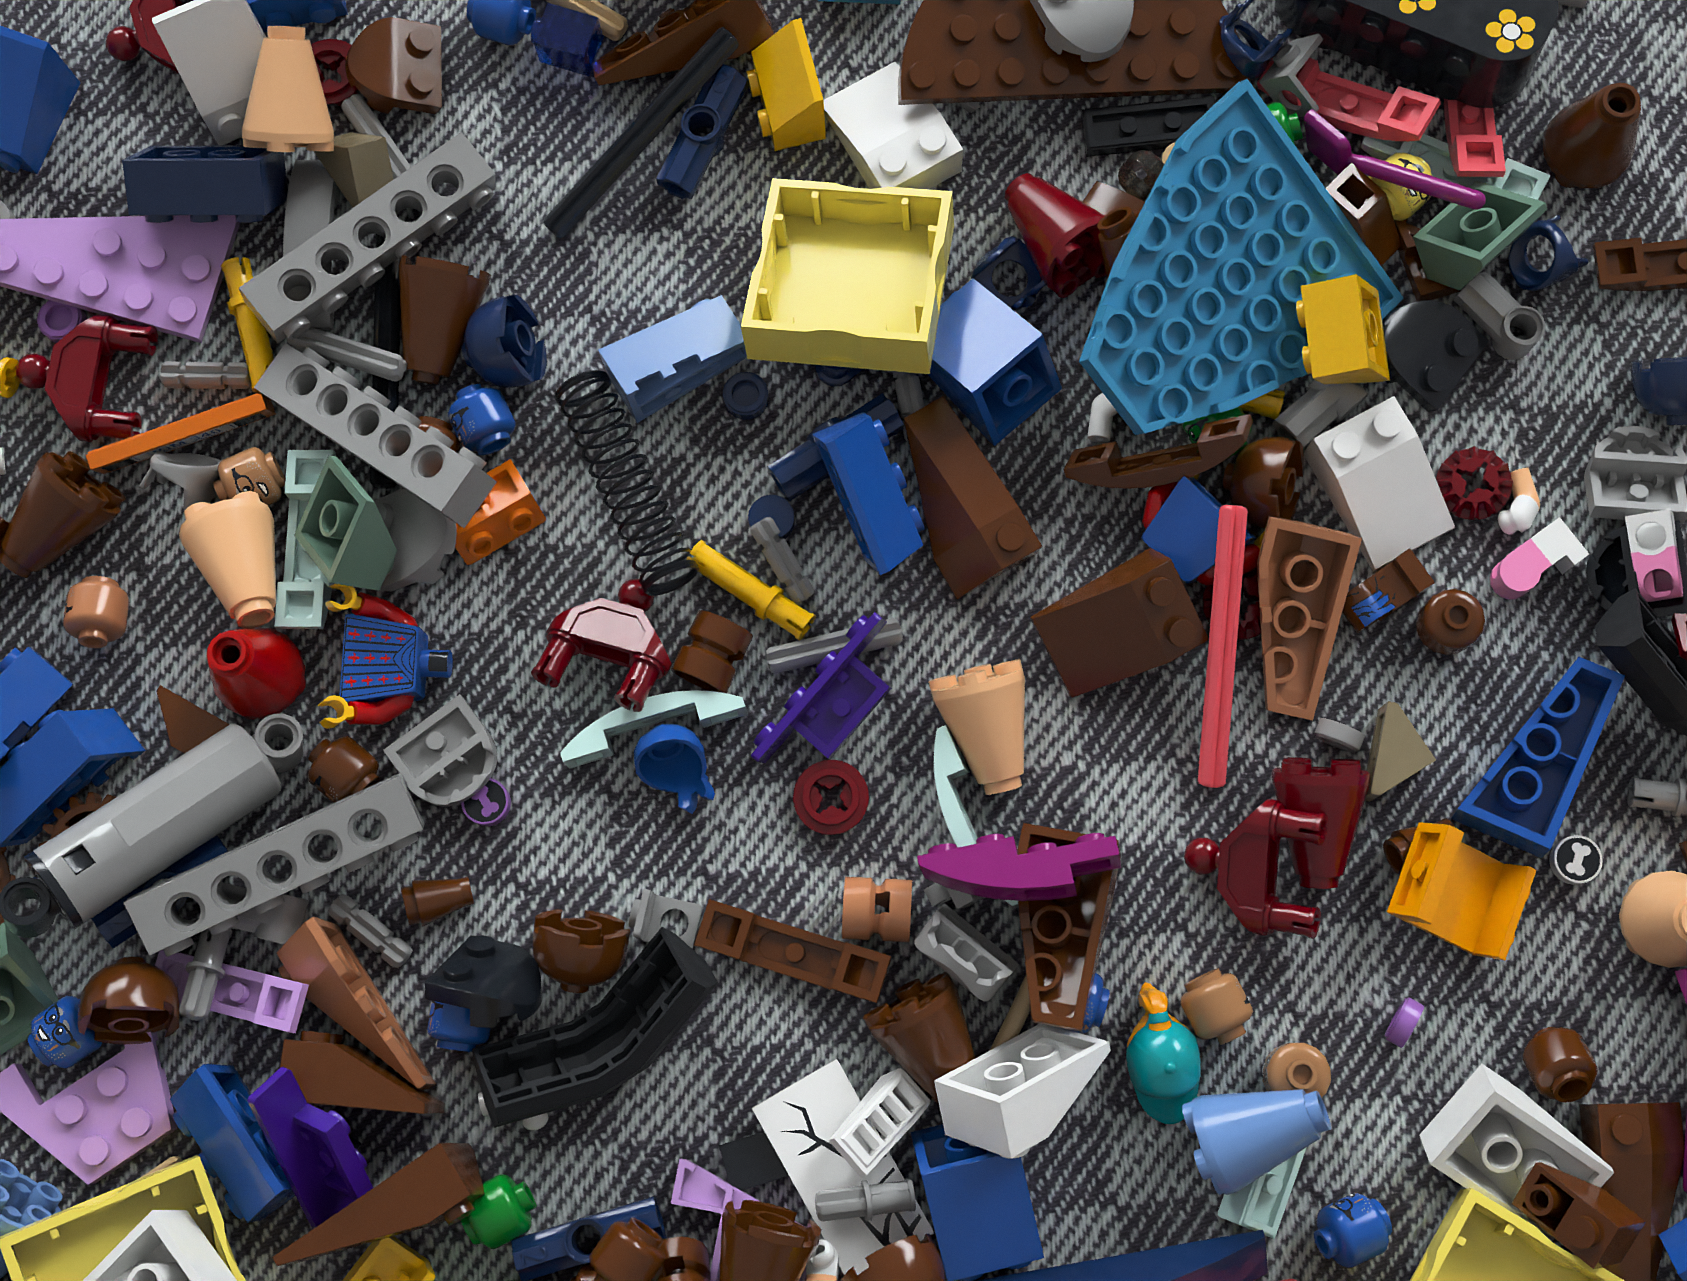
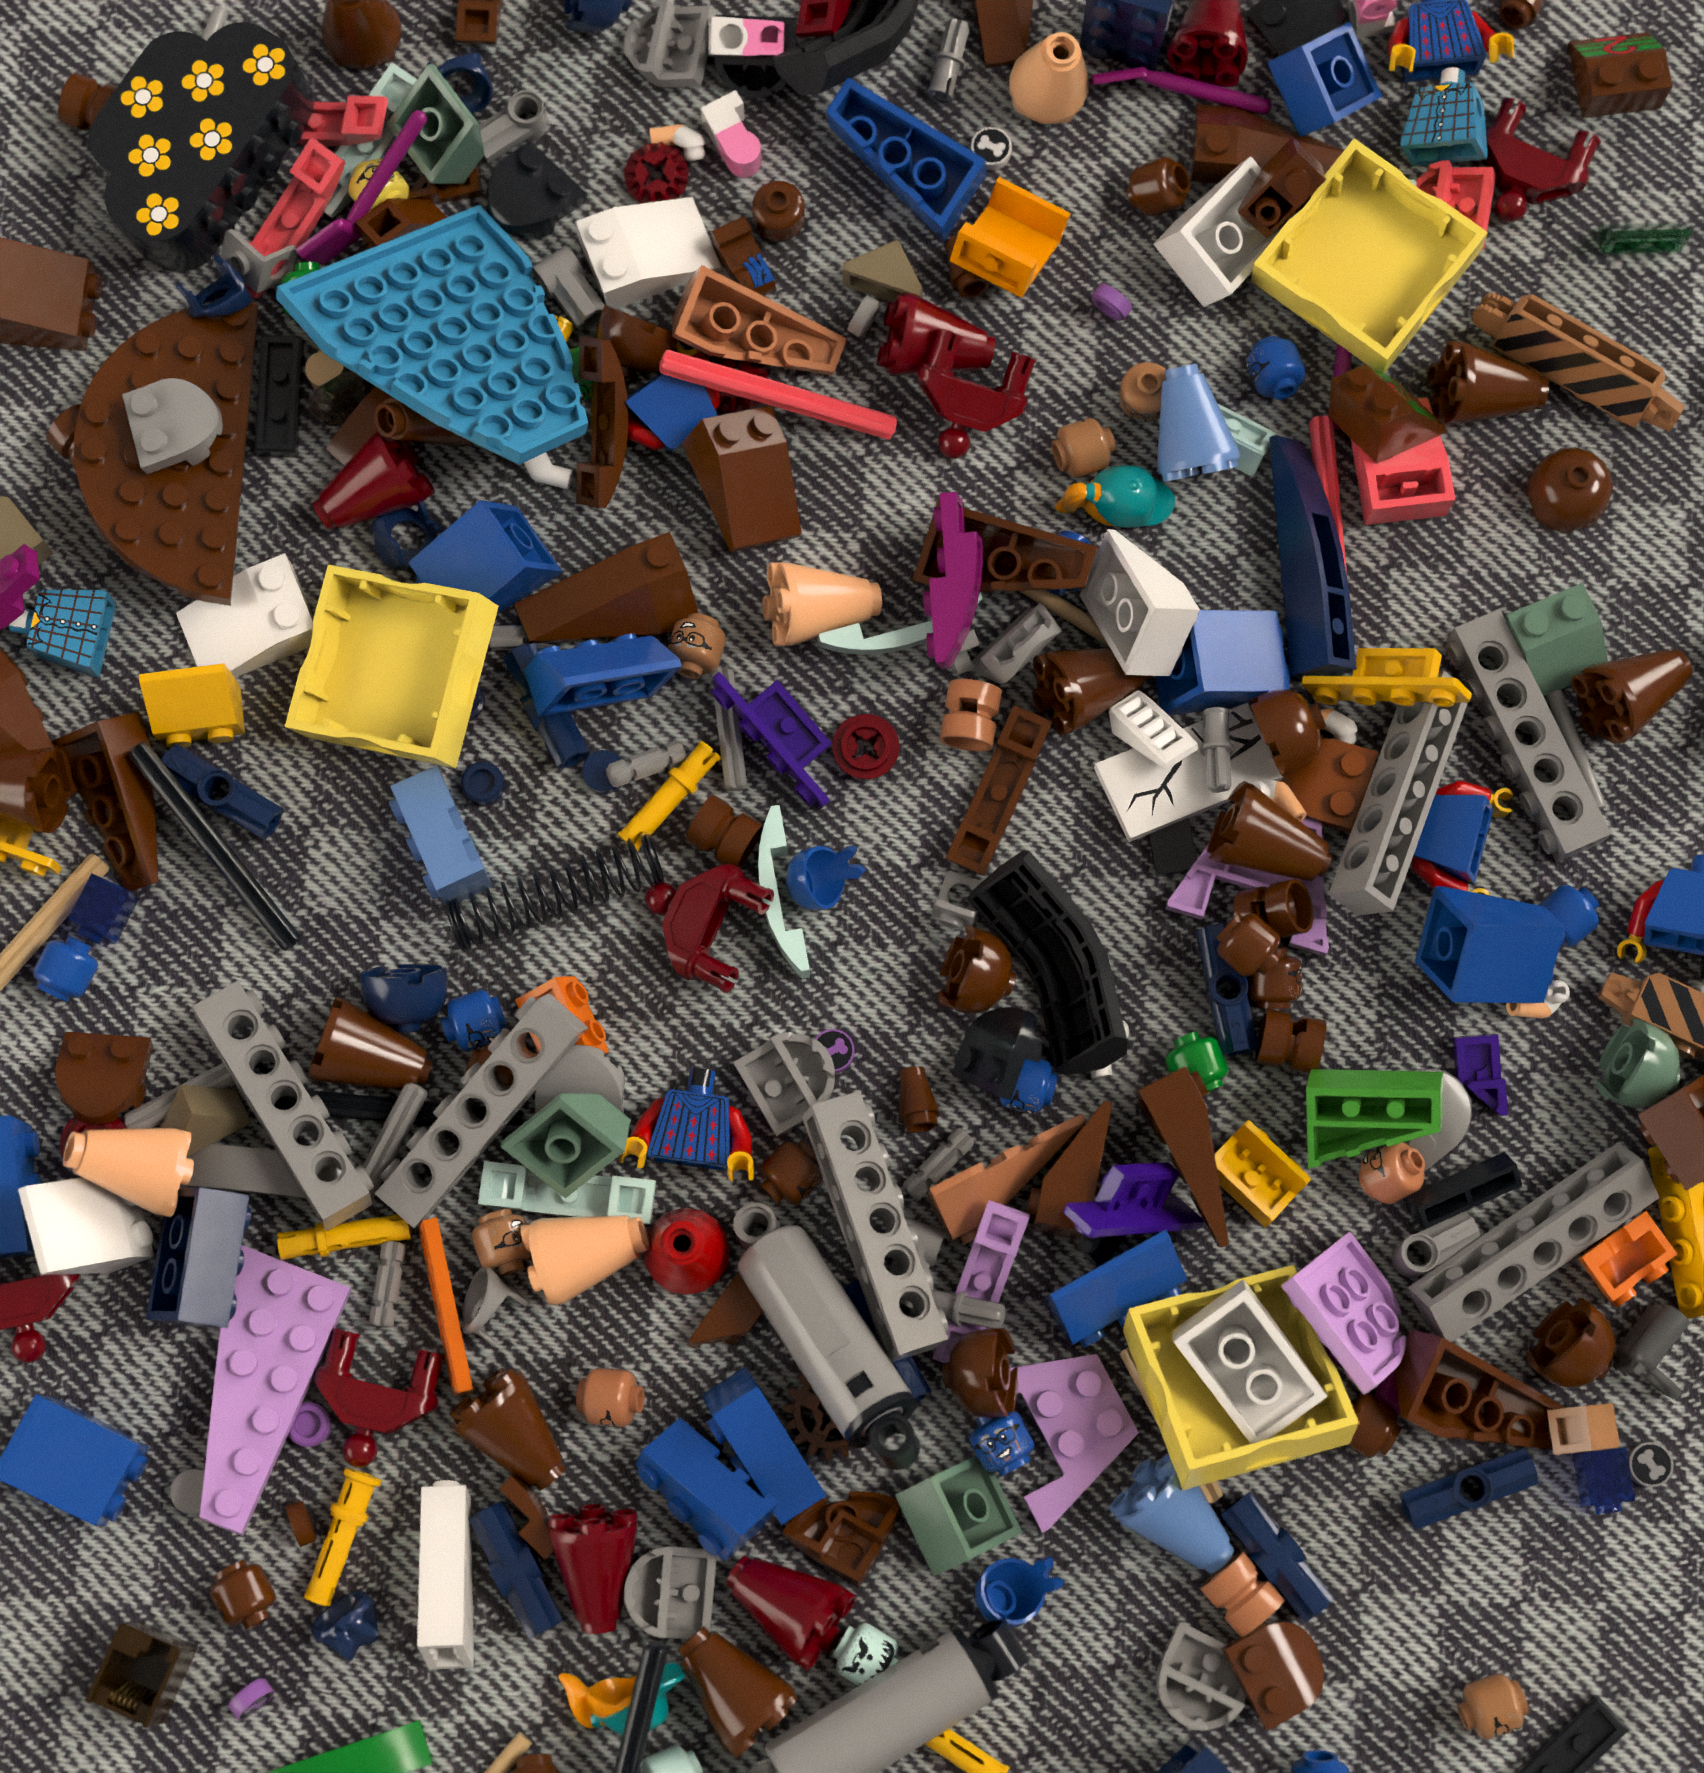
camera: 90 degrees left, 0 degrees up
yellow slope [1296,274,1390,384] -> none
none -> medium nougat head [668,613,726,679]

